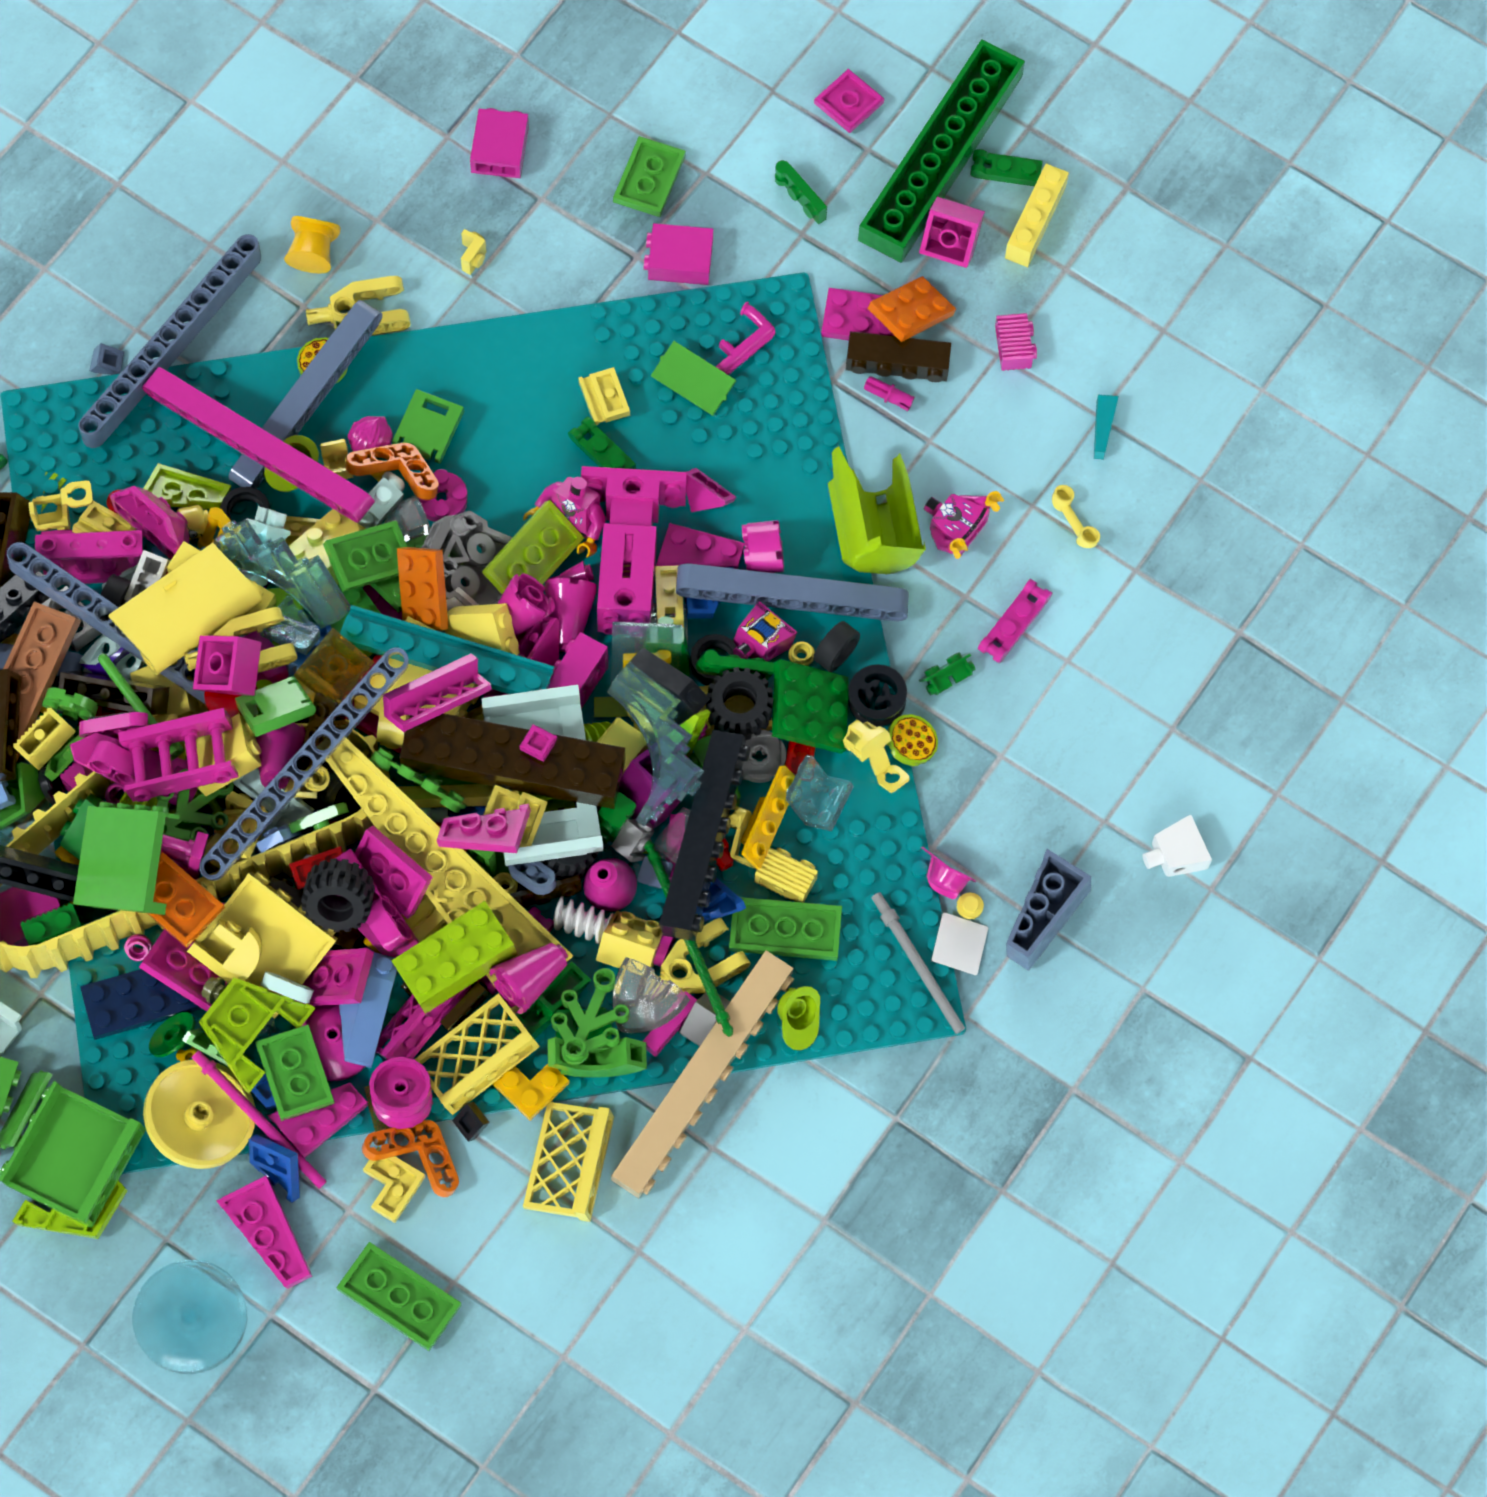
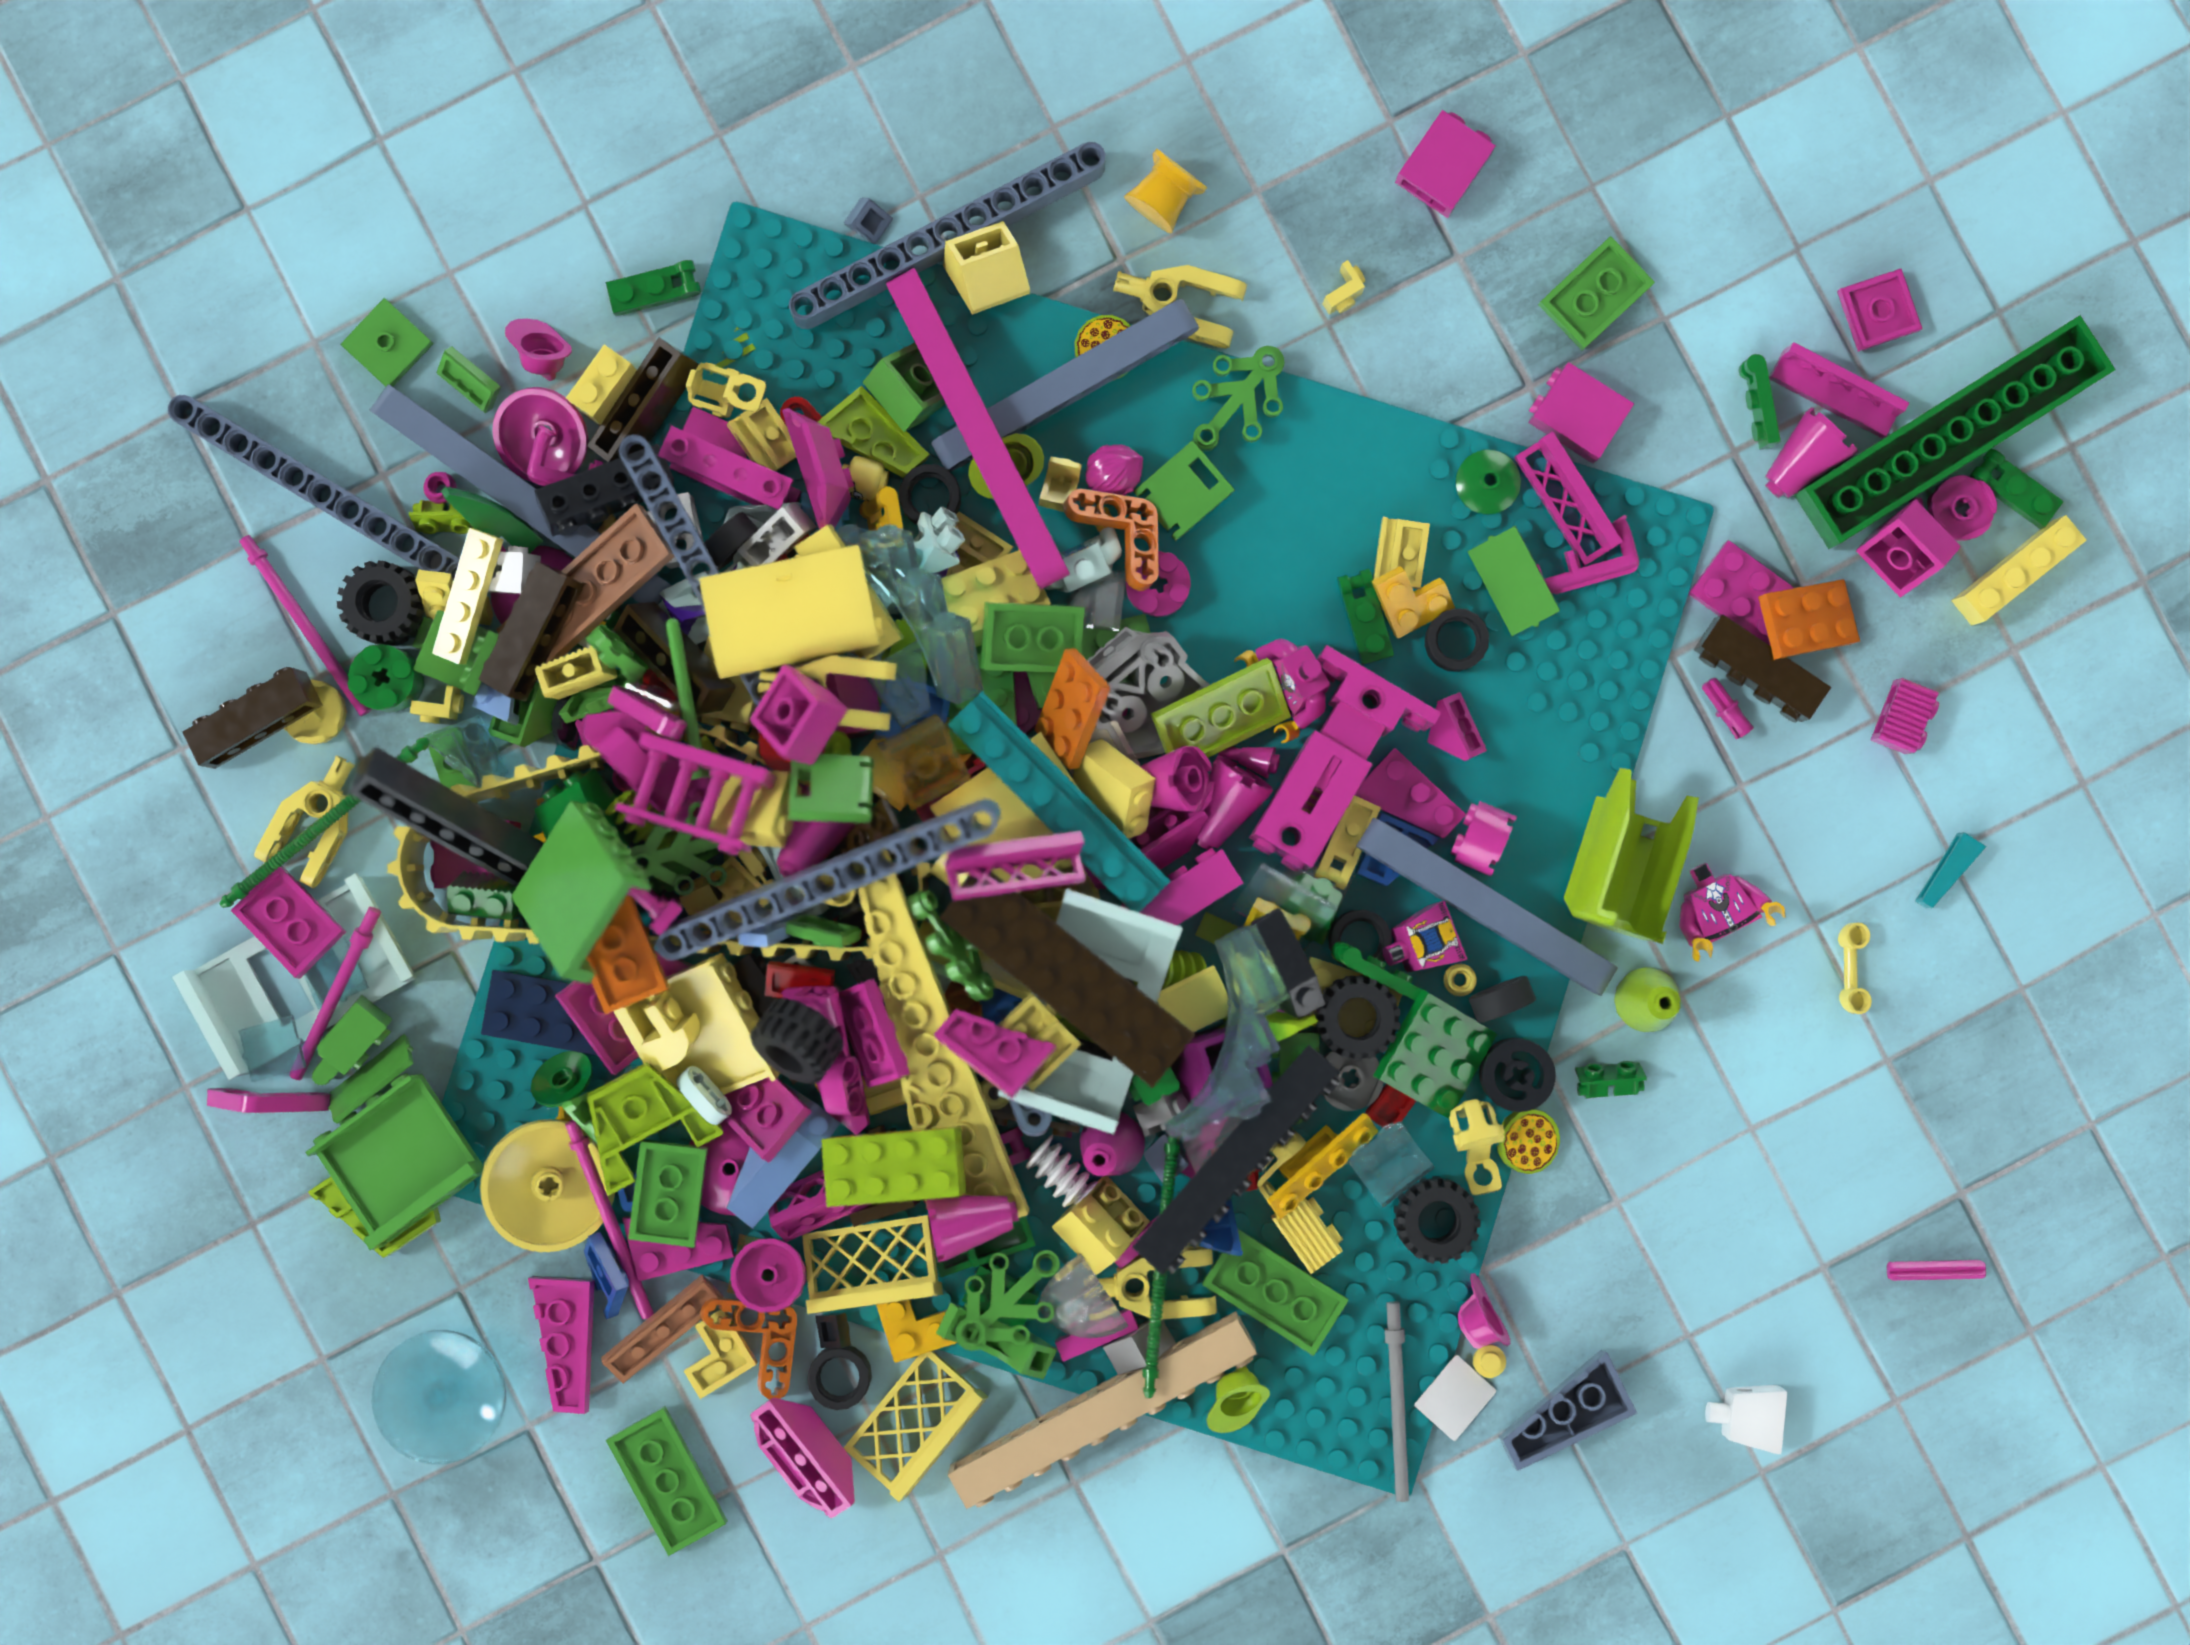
camera: 35 degrees right, 20 degrees up
olive plate [202,977,226,1004] -> none
dark pink tile [520,724,557,762] -> none
dark pink plate [977,579,1053,664] -> none
none -> nougat tile [601,1274,724,1384]
none -> dark pink wedge [750,1398,855,1519]
none -> black tyre [808,1346,872,1410]
none -> bright green slope [863,343,946,432]
none -> light yellow slope [943,221,1030,315]
none -> bright green plant [1192,346,1284,452]
none -> yellow plate [1371,566,1455,639]
none -> black tyre [1393,1176,1481,1264]
none -> black tyre [1424,608,1489,672]
none -> green dish [1455,450,1521,515]
none -> dark pink fence [1514,431,1623,567]
none -> lime cone [1614,967,1681,1032]
none -> dark pink cone [1765,407,1858,498]
none -> dark pink fence [1769,342,1909,439]
none -> dark pink axle [1886,1260,1986,1281]
none -> dark pink plate [1927,475,1997,541]

